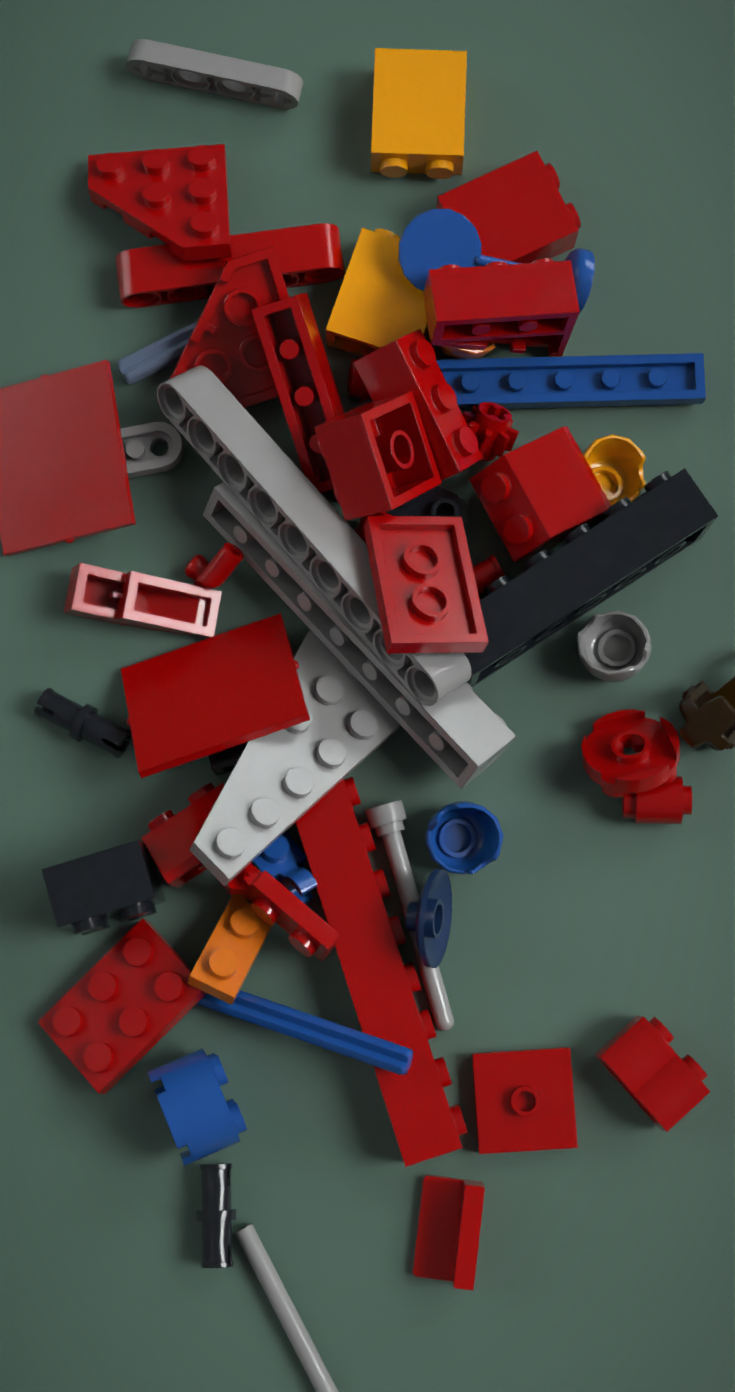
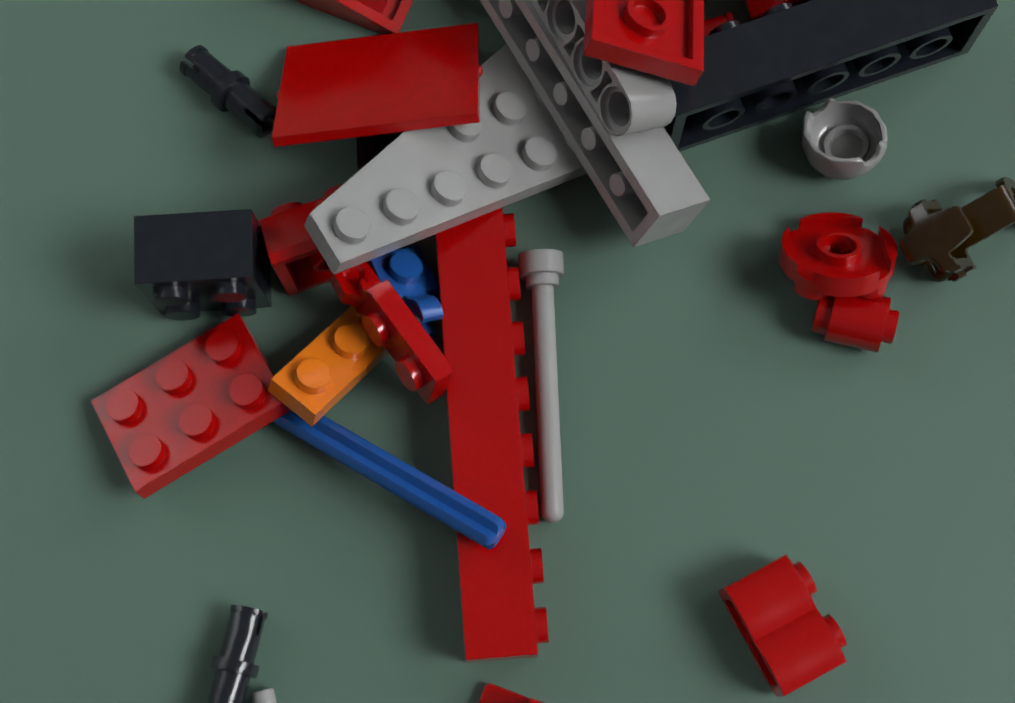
camera: 15 degrees right, 5 degrees down
blue brick [147,1048,247,1166] -> none
dark blue dish [406,869,452,968] -> none
blue hair [425,801,504,875] -> none
red plate [472,1047,578,1154] -> none

